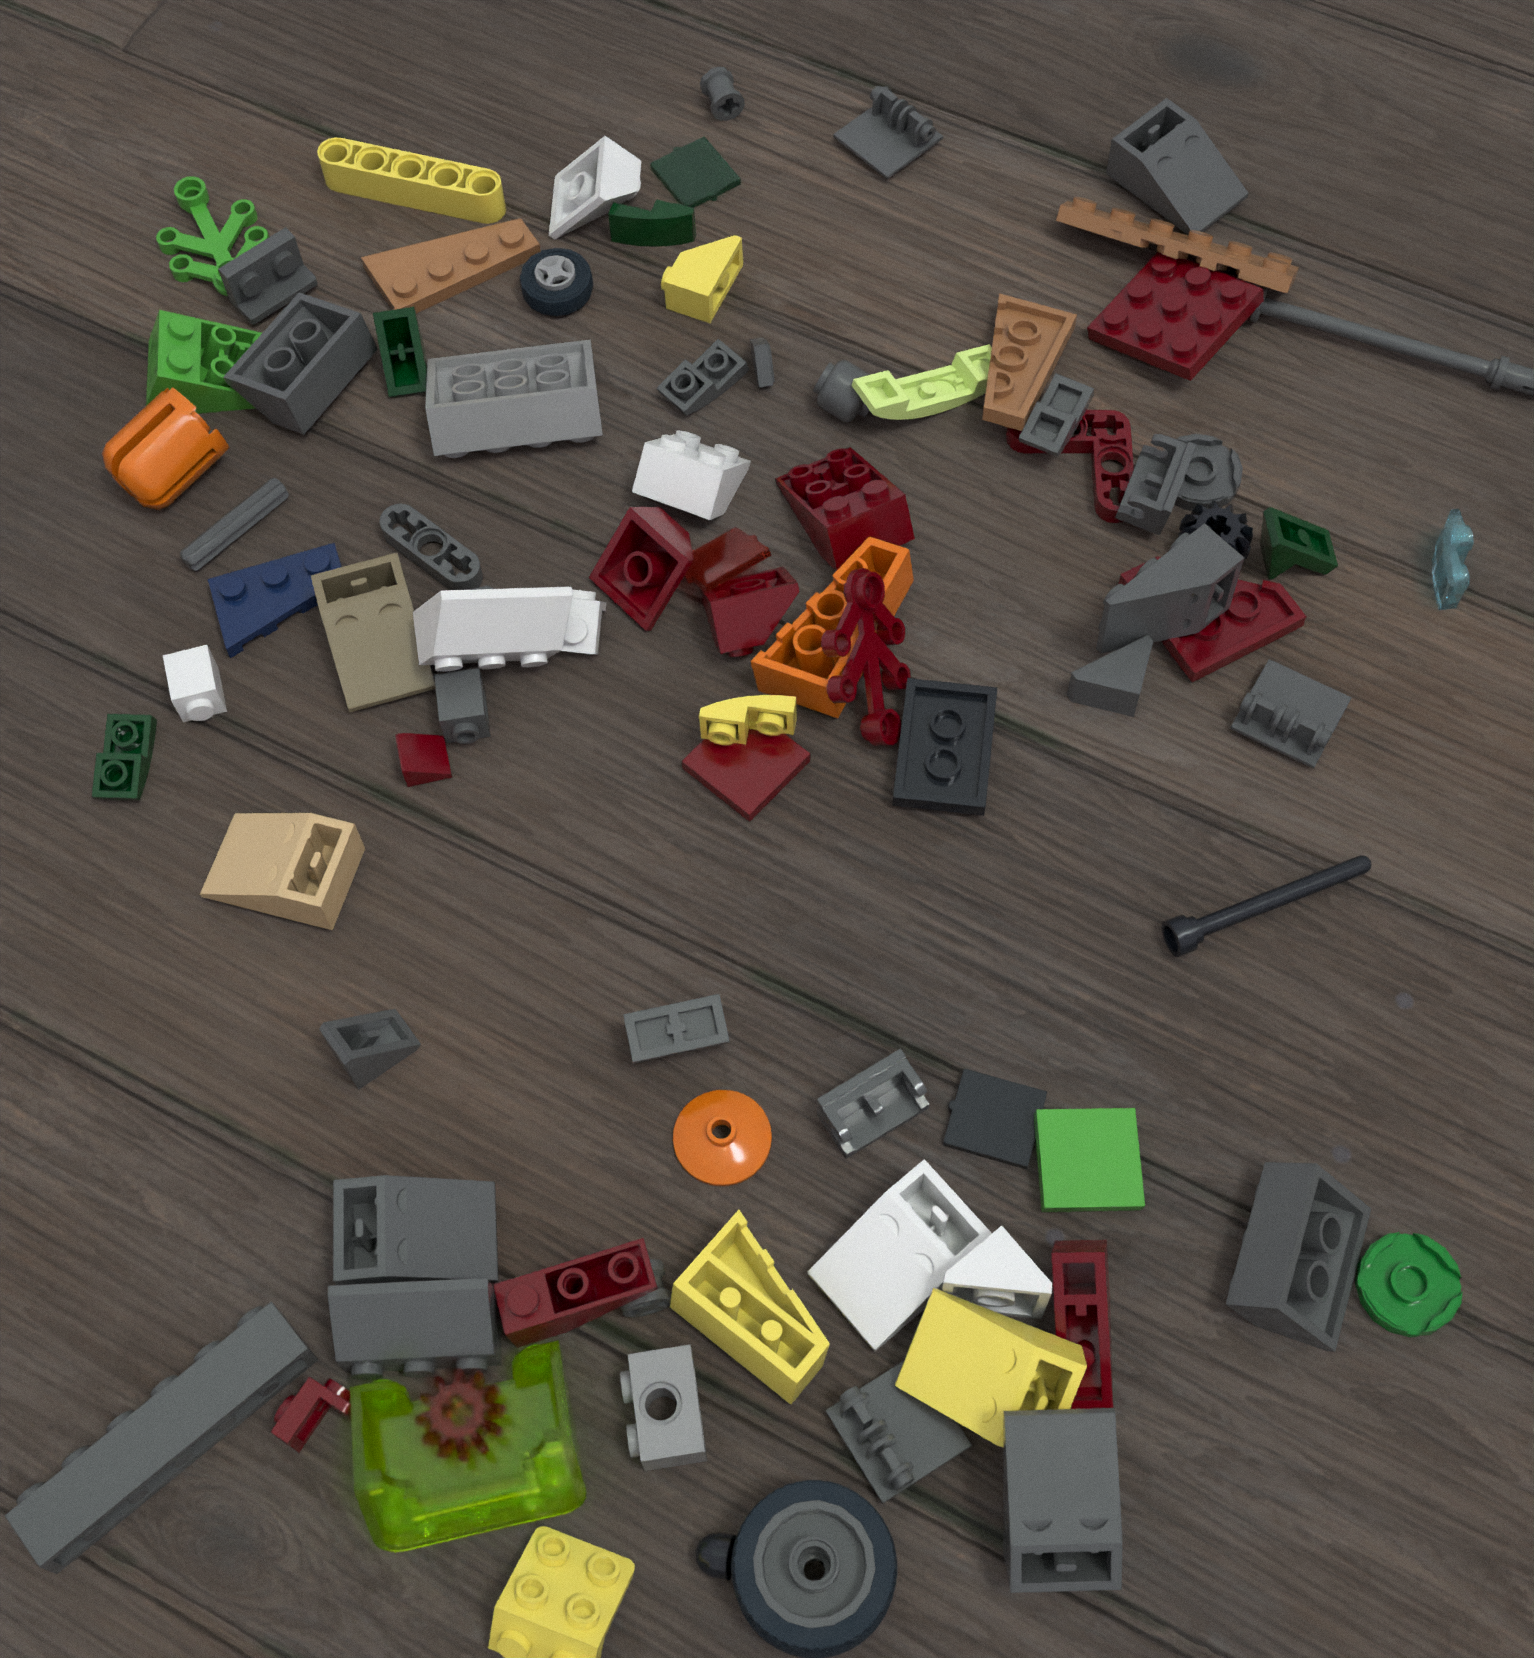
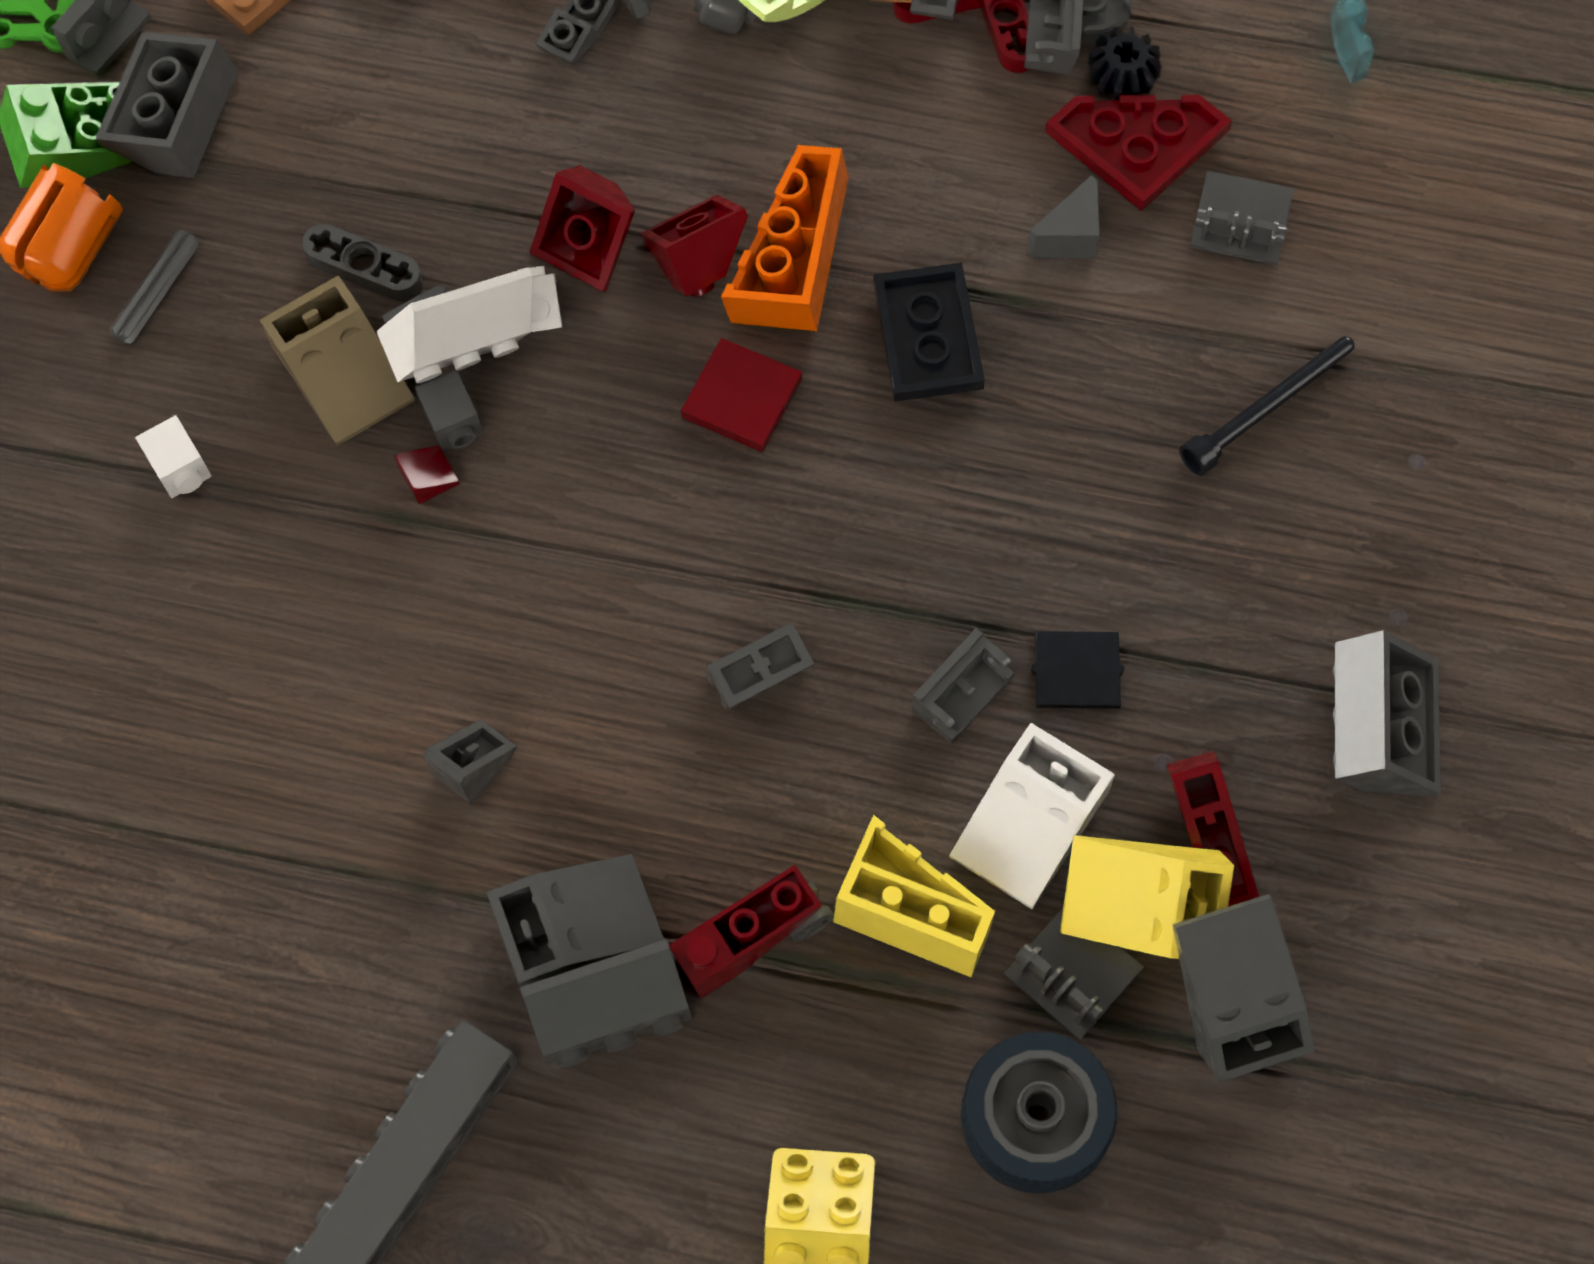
camera: 15 degrees left, 5 degrees up
dark green slope [92,714,157,800] -> none
tan slope [200,813,365,930] -> none
dark blue wing [208,543,342,659] -> none
dark red bracket [271,1377,361,1453] -> none
clear neon green windscreen [350,1340,587,1552] -> none
dark green slope [373,306,427,397] -> none
clear red gear [415,1368,508,1463] -> none
light grey slope [425,340,603,458] -> none
light grey brick [620,1344,707,1471] -> none
white slope [632,431,751,520] -> none
orange dish [673,1090,772,1186] -> none
clear red piece [684,527,772,592] -> none
black hinge [695,1532,736,1580] -> none
light yellow slope [699,695,797,745] -> none
dark red slope [775,447,915,571] -> none
dark red plant [821,568,911,746] -> none
white slope [941,1226,1052,1319] -> none
bright green tile [1034,1108,1145,1212] -> none
dark grey slope [1096,523,1244,653] -> none
dark green slope [1260,507,1338,580] -> none
green tile [1355,1232,1463,1337] -> none

